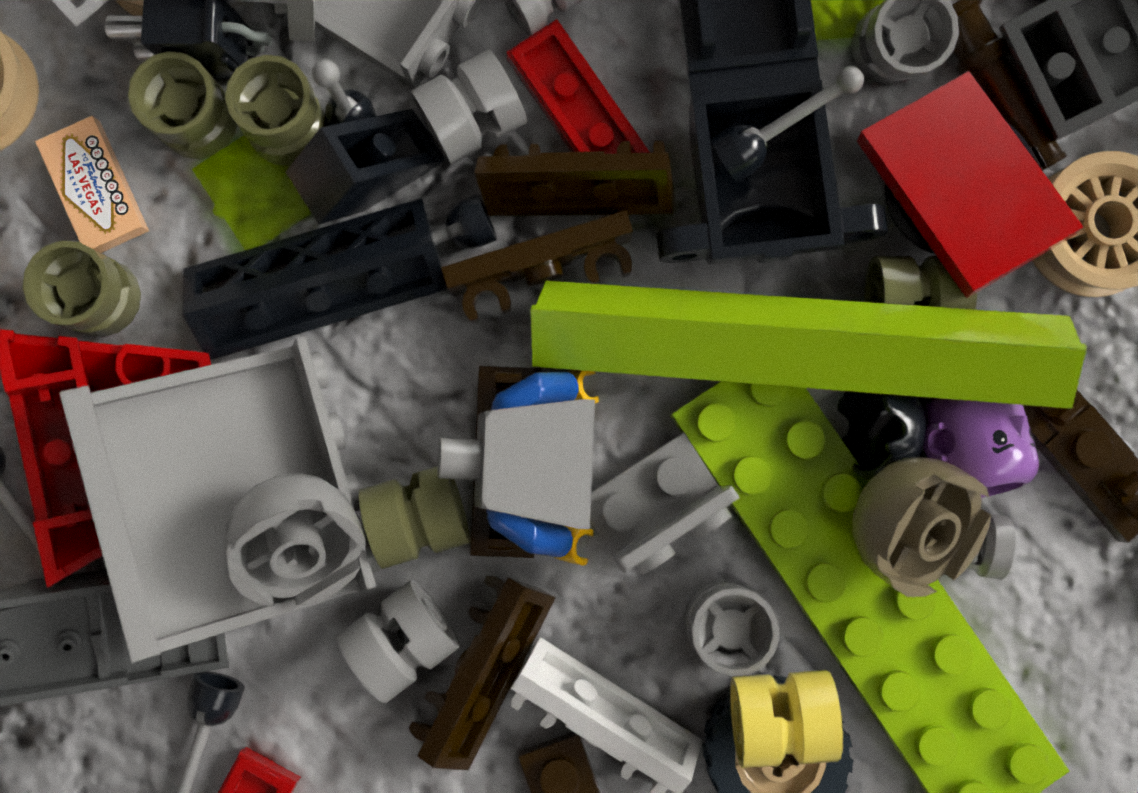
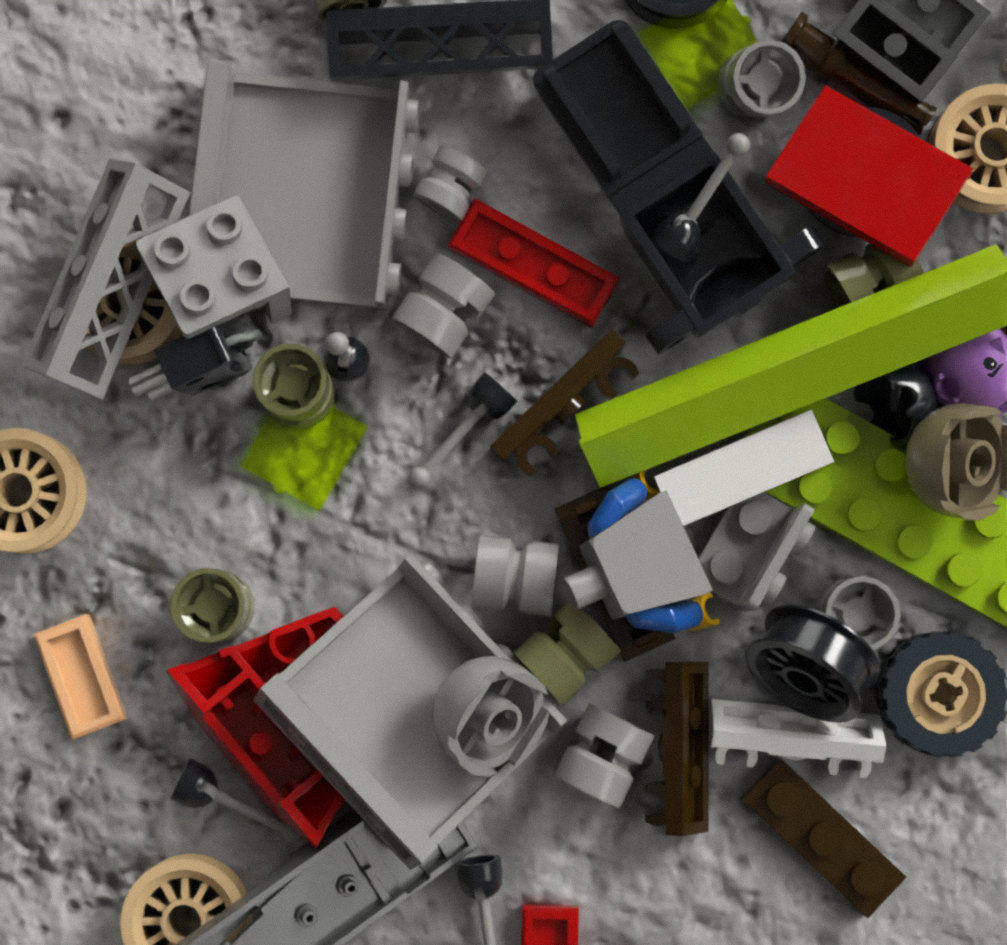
camera: 20 degrees left, 0 degrees up
tile [35,116,149,253] -> none
olive wheel [128,51,237,160] -> none
black fence [182,198,448,360] -> none
black slope [286,108,444,225] -> none
dark brown plate [474,141,675,216] -> none
light yellow wheel [730,670,843,768] -> none
none -> light grey wheel [471,535,559,617]
none -> white tile [654,409,834,526]
none -> black wheel [745,605,881,723]

